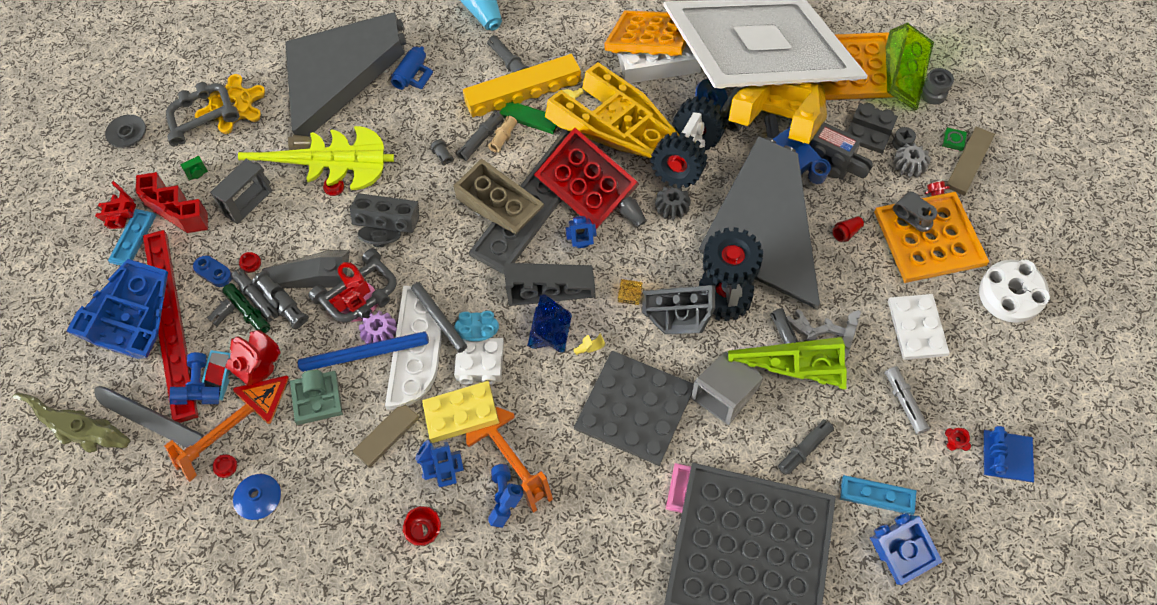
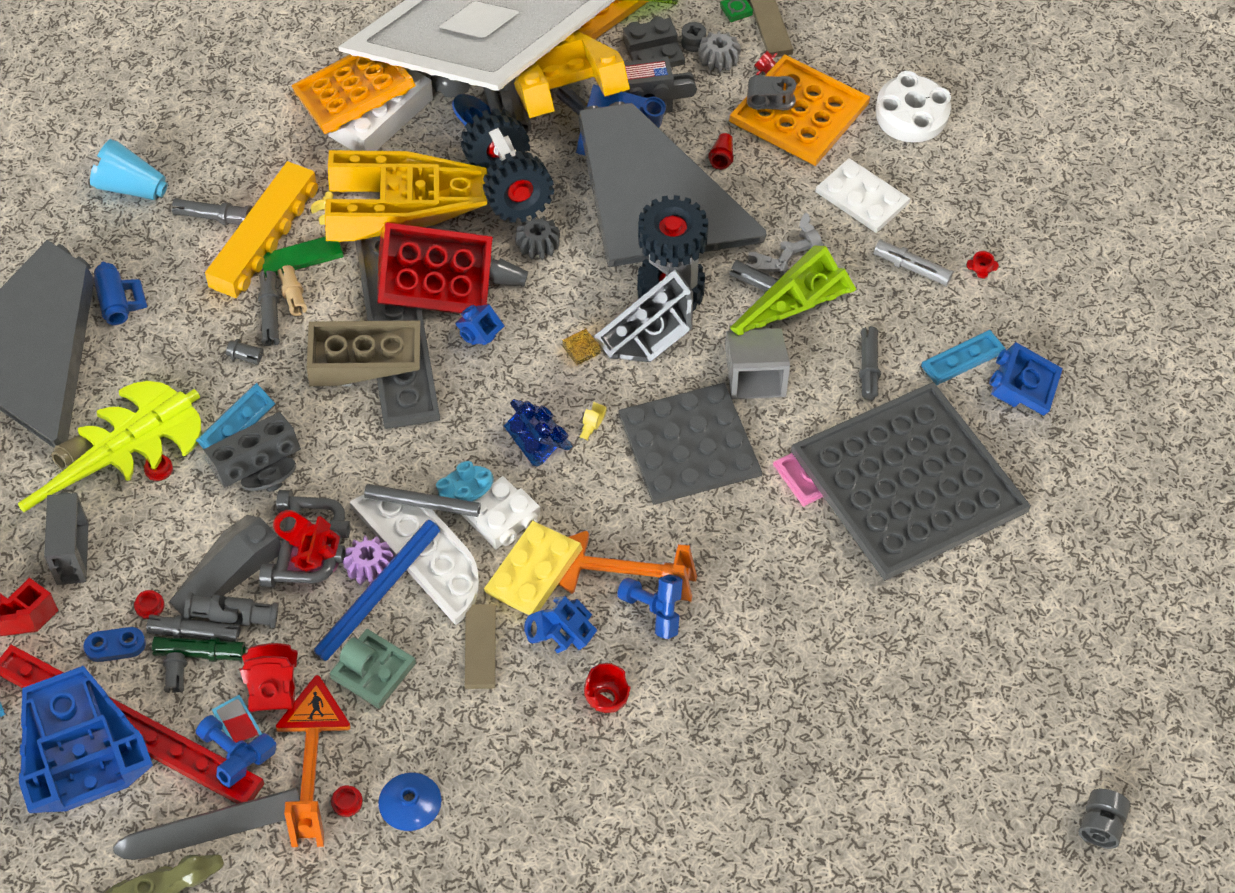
camera: 45 degrees left, 5 degrees down
dark grey wedge [504,263,595,306] -> none
blue hinge [984,426,1034,483] -> none
none -> dark azure tile [196,383,275,449]

